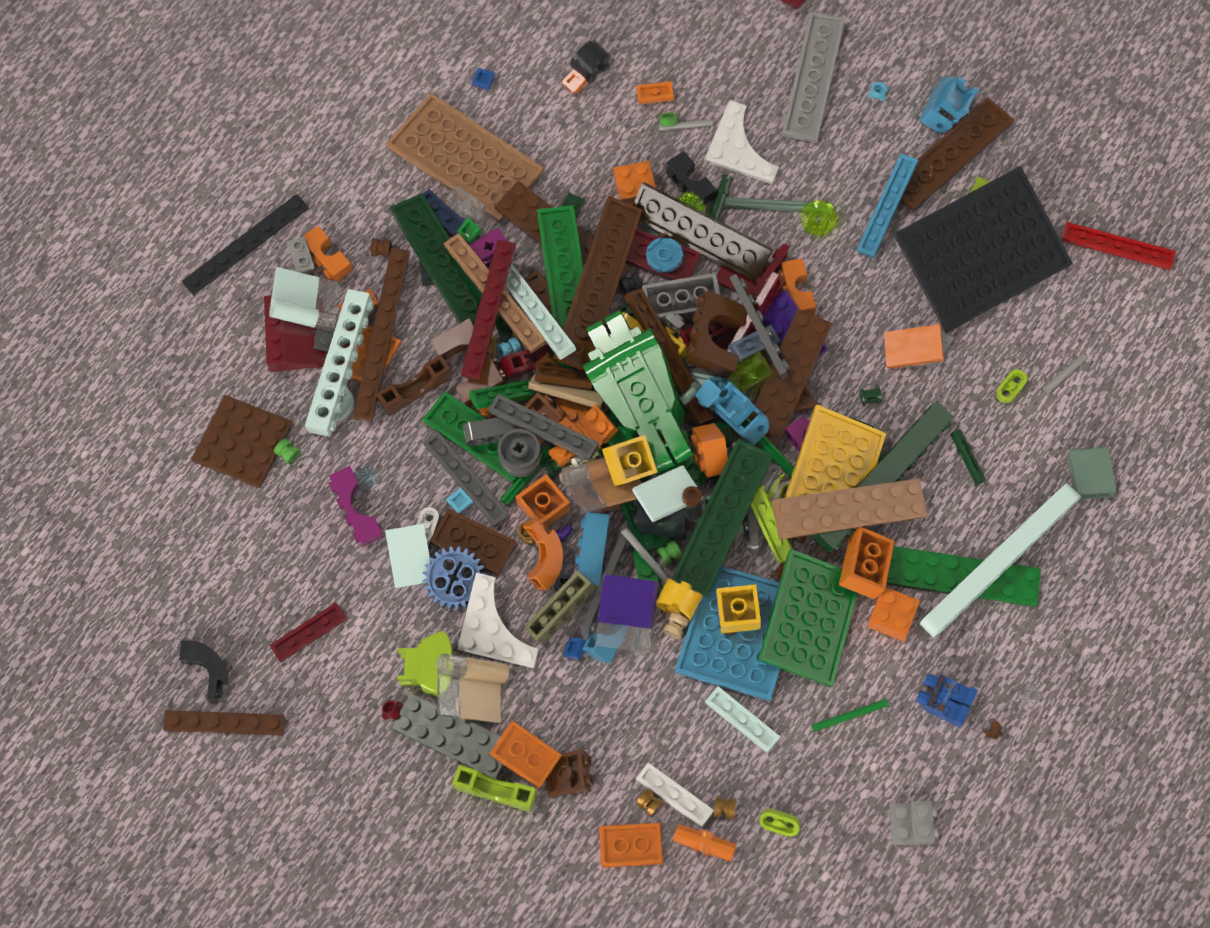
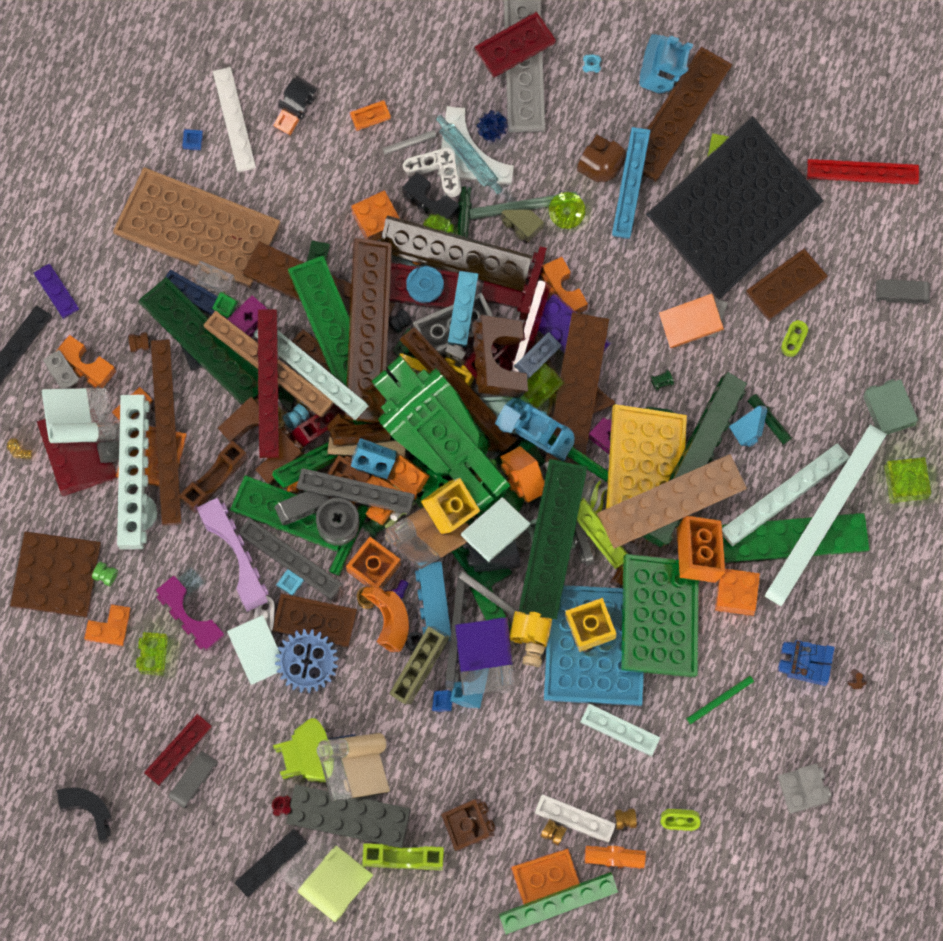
camera: 20 degrees left, 5 degrees up
reddish brown plate [163,710,285,735] -> none
white plate [457,573,539,668] -> none
orange tile [489,720,562,789] -> none
bright green wheel [656,541,682,567] -> none
bright green tile [659,112,678,127] -> none
sand green arm [679,382,702,405] -> none
reddish brown tile [682,486,702,507] -> none
dark grey plate [729,274,789,380] -> none
light grey bar [1043,353,1088,394] -> none
none -> clear yellow arm [6,438,32,459]
none -> dark purple plate [33,264,79,319]
none -> orange plate [84,604,131,646]
none -> clear neon green brick [136,632,168,676]
none -> dark grey beam [168,751,218,809]
none -> lavender arch [197,498,269,612]
none -> white plate [213,67,256,172]
none -> black plate [234,829,307,898]
none -> yellowish green door [278,831,373,922]
none -> dark azure brick [351,438,396,479]
none -> white beam [403,148,461,198]
none -> clear light blue plate [436,115,503,195]
none -> medium azure plate [448,271,478,347]
none -> dark red plate [474,11,556,78]
none -> clear blue gear [476,110,509,142]
none -> plate [499,872,618,934]
none -> olive slope [501,210,544,243]
none -> reddish brown brick [577,134,627,182]
none -> light aqua plate [722,443,850,547]
none -> dark azure slope [729,405,767,447]
none -> reddish brown plate [745,248,828,321]
none -> dark grey beam [875,279,930,304]
none -> clear neon green brick [884,457,932,503]

